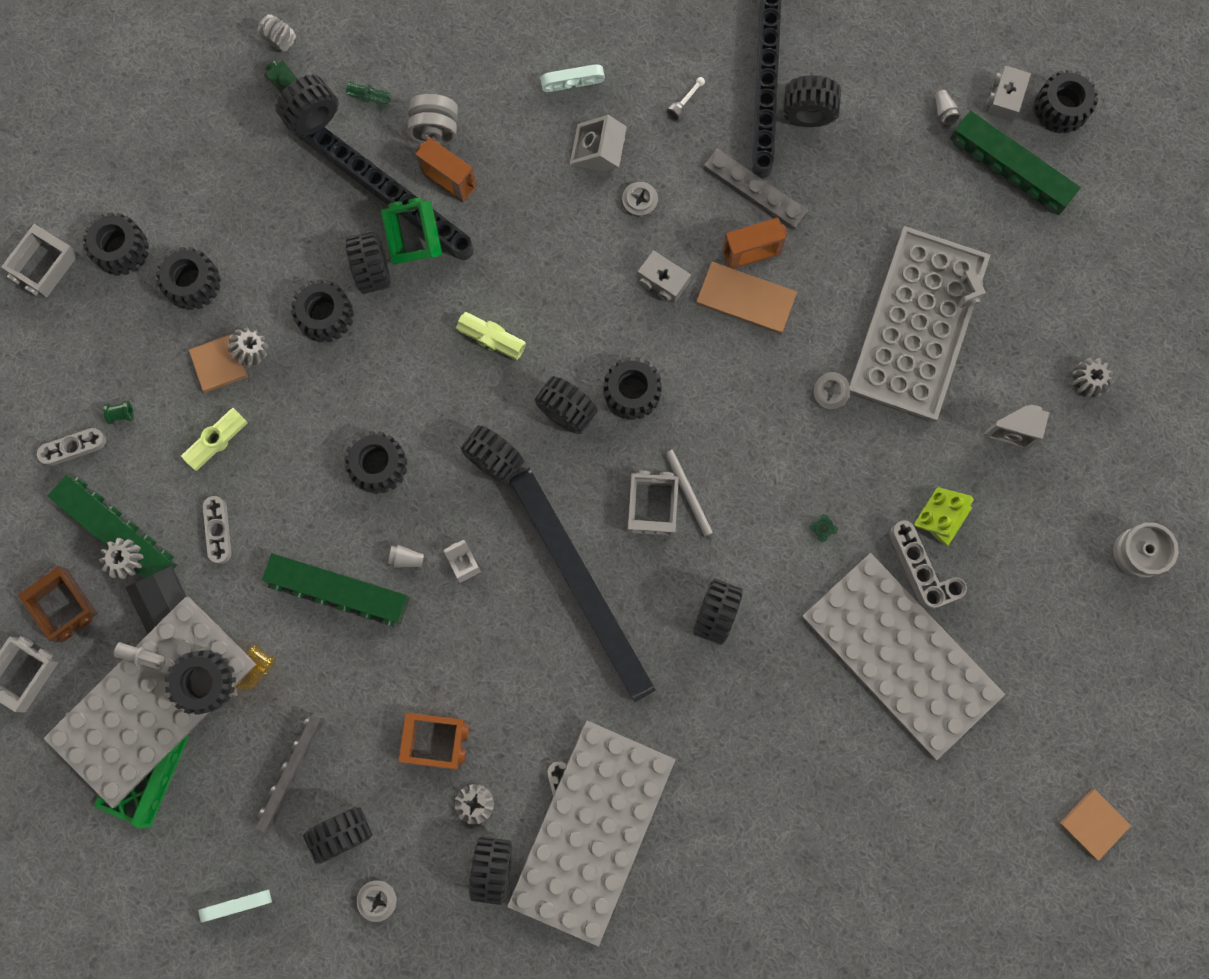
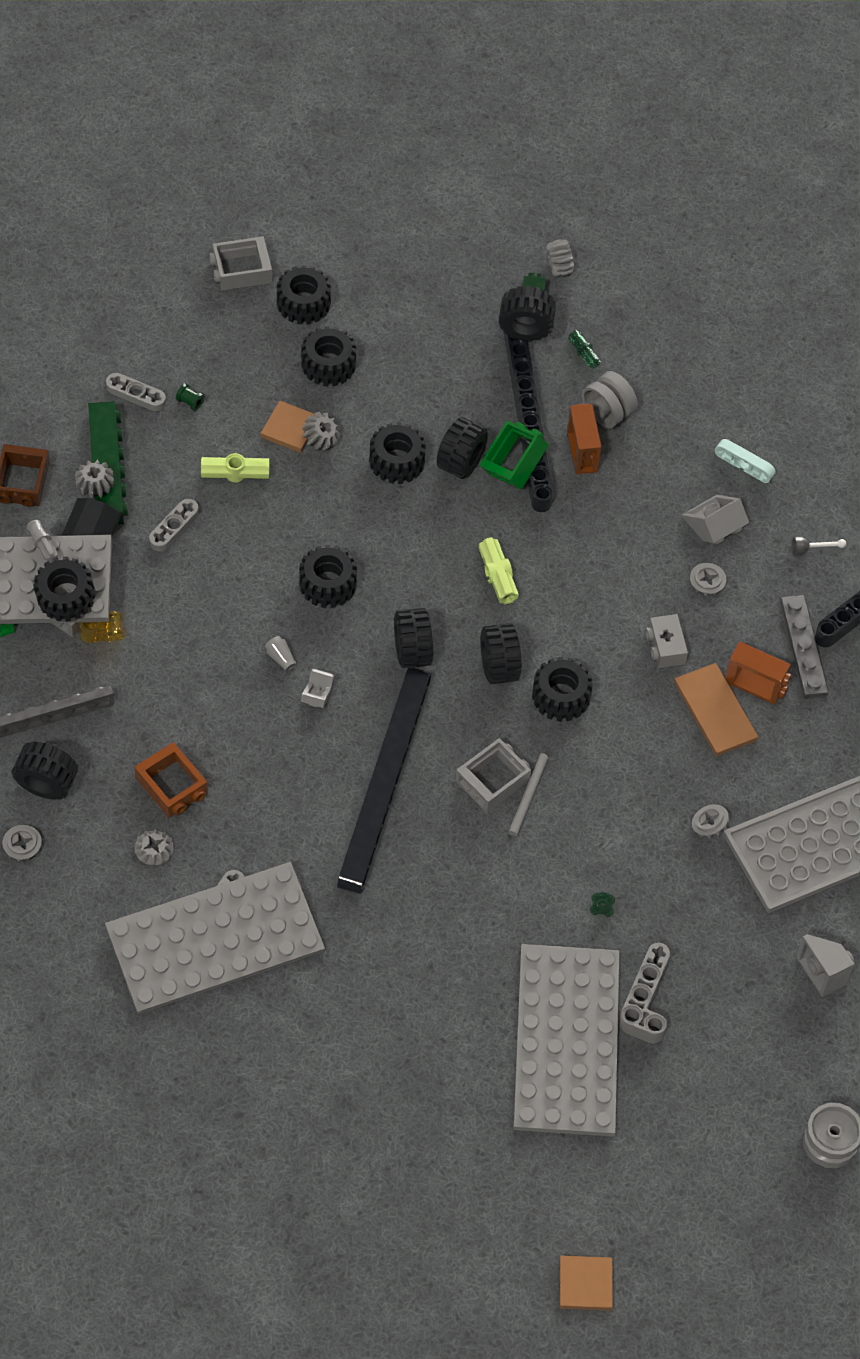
camera: 40 degrees right, 20 degrees down
dark green brick [262,553,410,627] -> none
black tyre [469,837,513,905] -> none
black tyre [693,578,743,645] -> none
lime bracket [914,487,974,546] -> none

